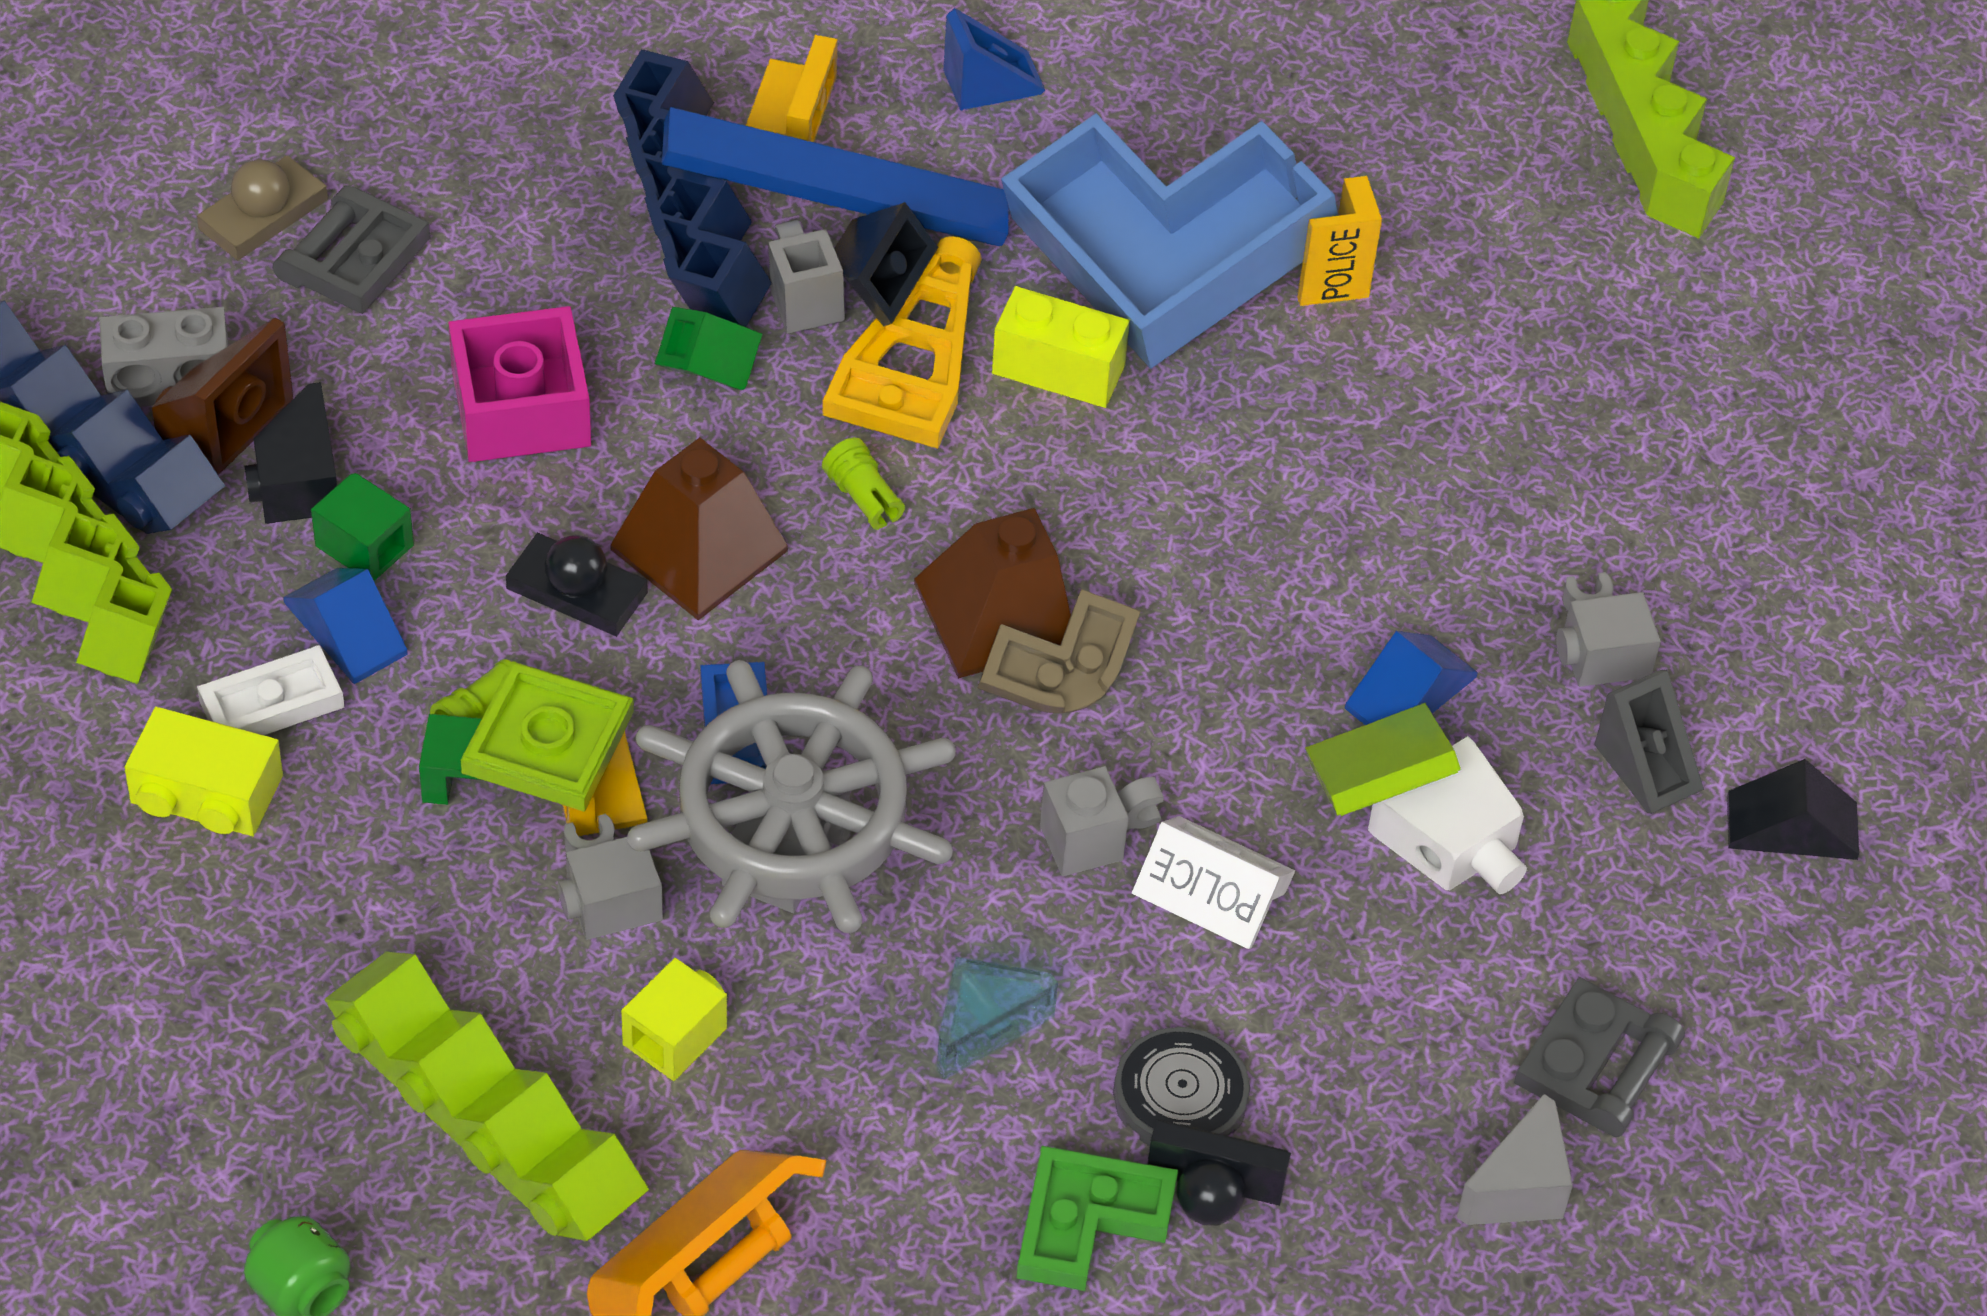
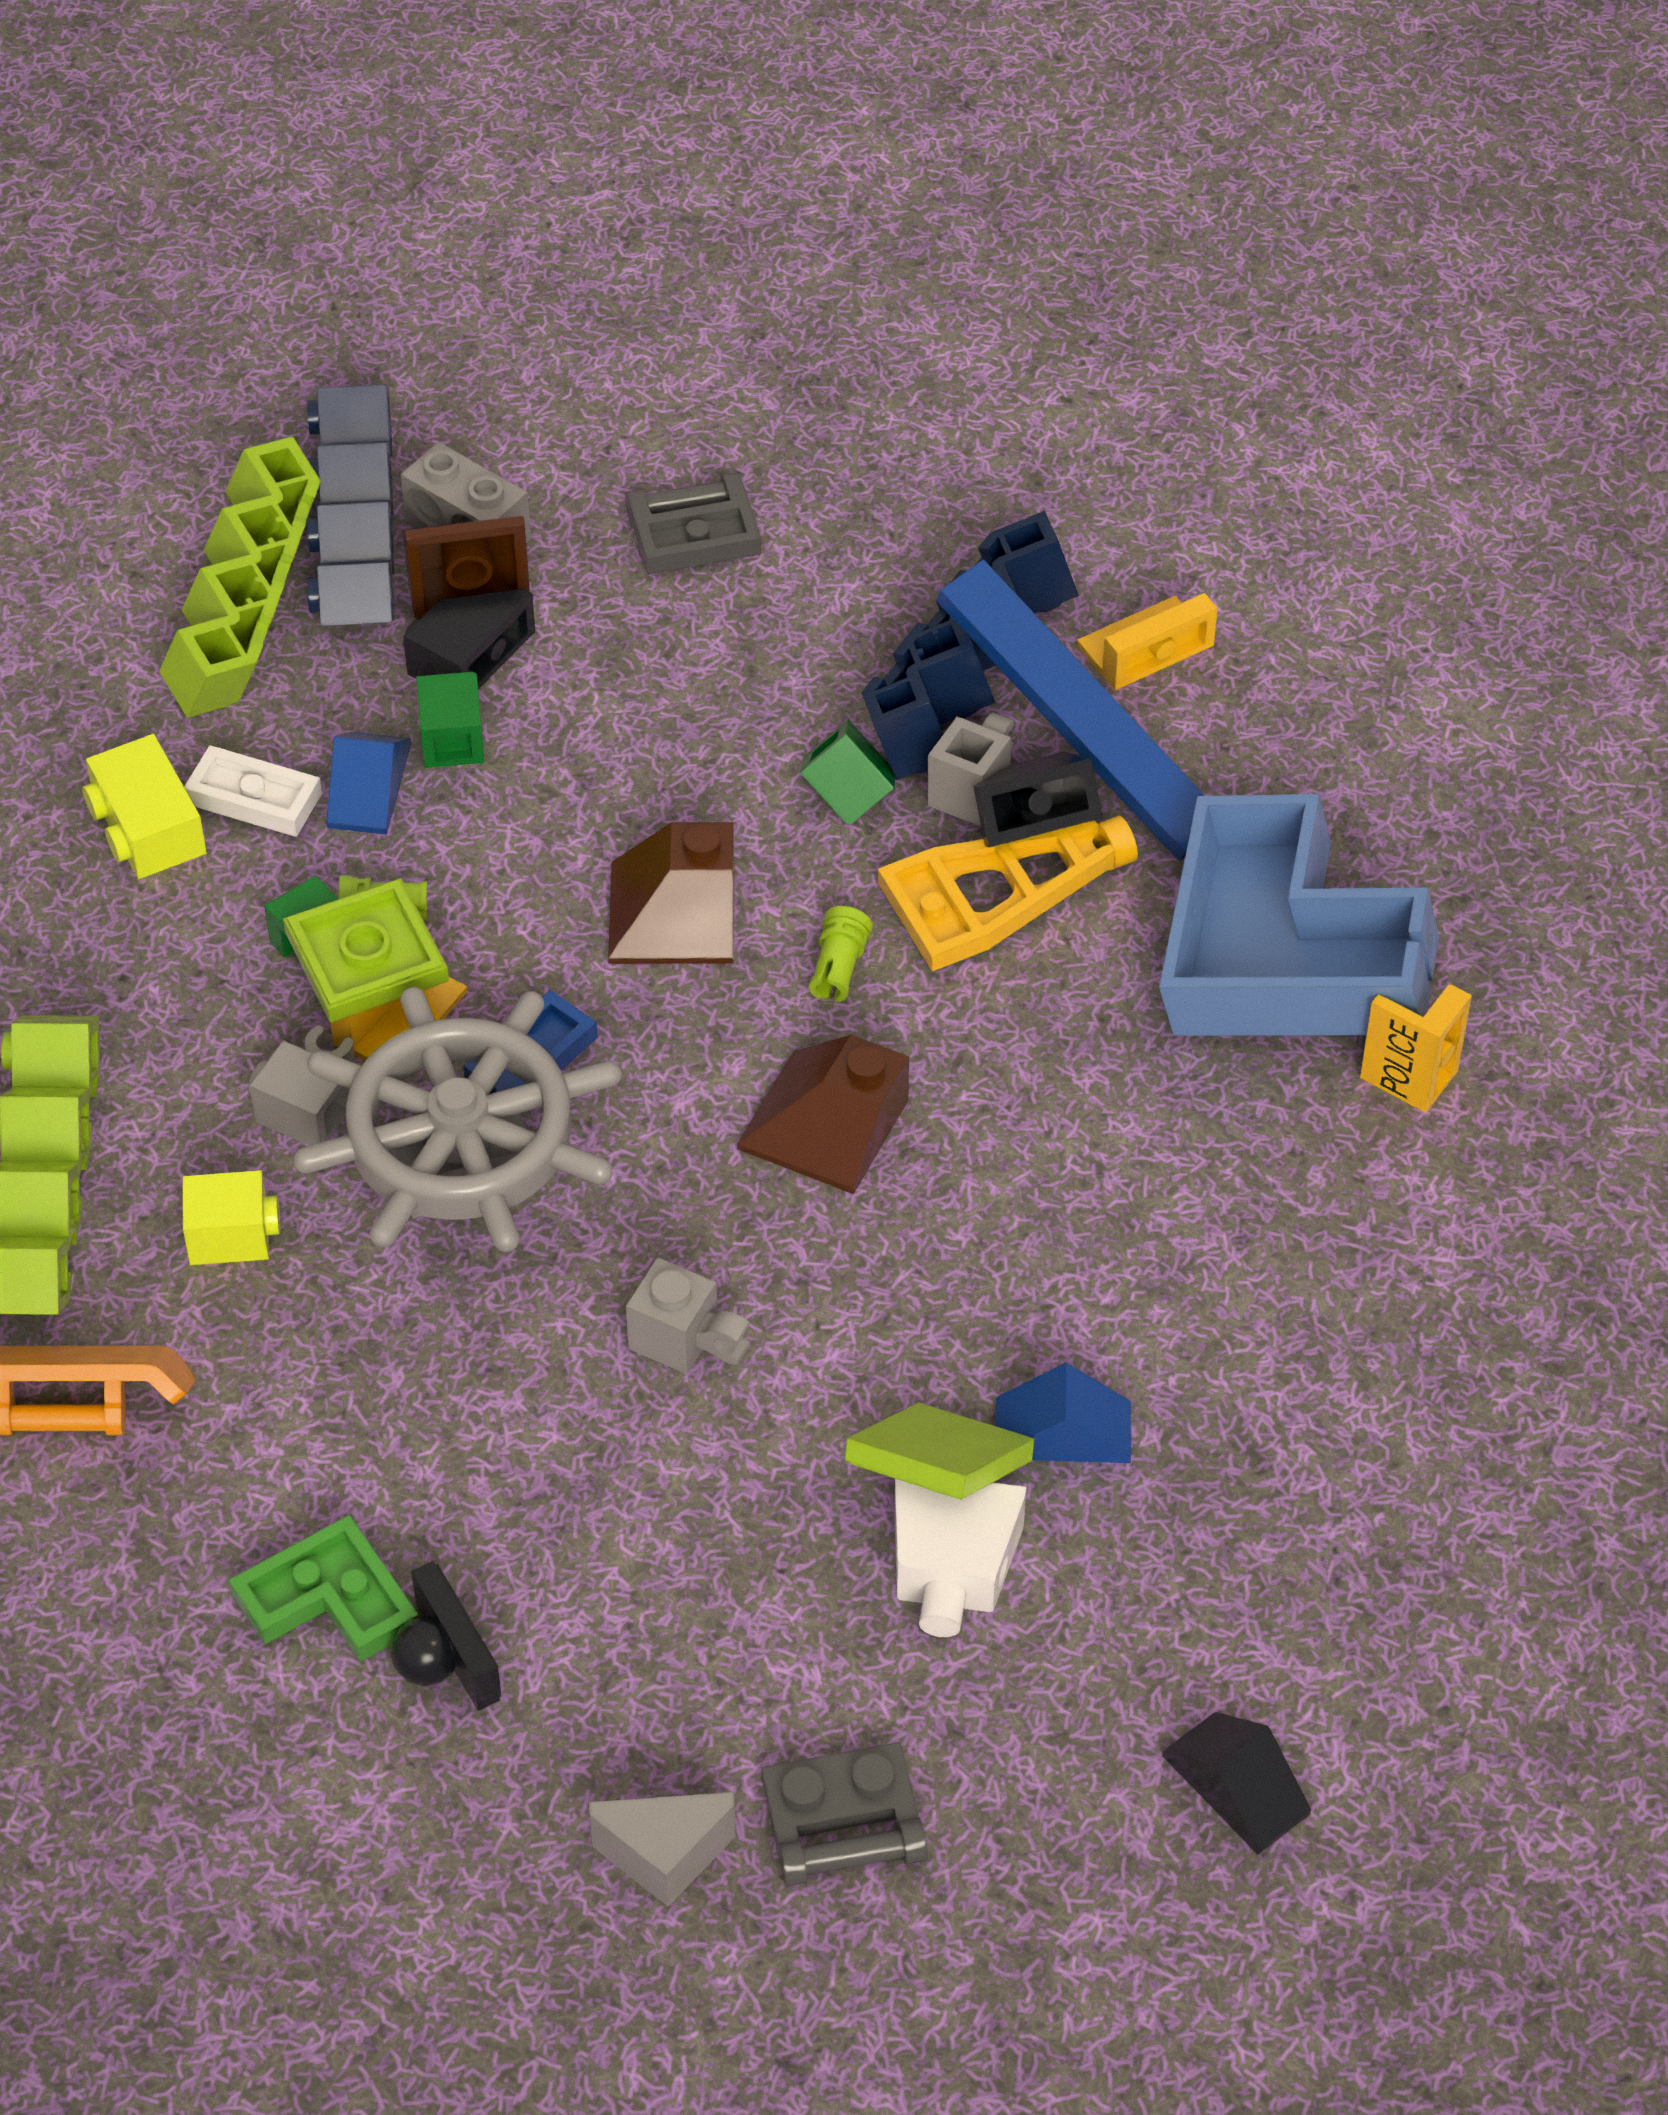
camera: 50 degrees right, 0 degrees up
dark tan tile [197,155,328,261] -> none
dark pink brick [448,306,591,462] -> none
black tile [506,532,648,637] -> none
clear light blue slope [936,957,1058,1080] -> none
blue slope [943,8,1046,111] -> none
dark tan plate [977,589,1141,713] -> none
neon yellow brick [992,286,1130,408] -> none
tile [1113,1027,1250,1146] -> none
white panel [1132,816,1295,949] -> none
light grey brick [1556,572,1661,687] -> none
dark grey slope [1594,670,1704,814] -> none

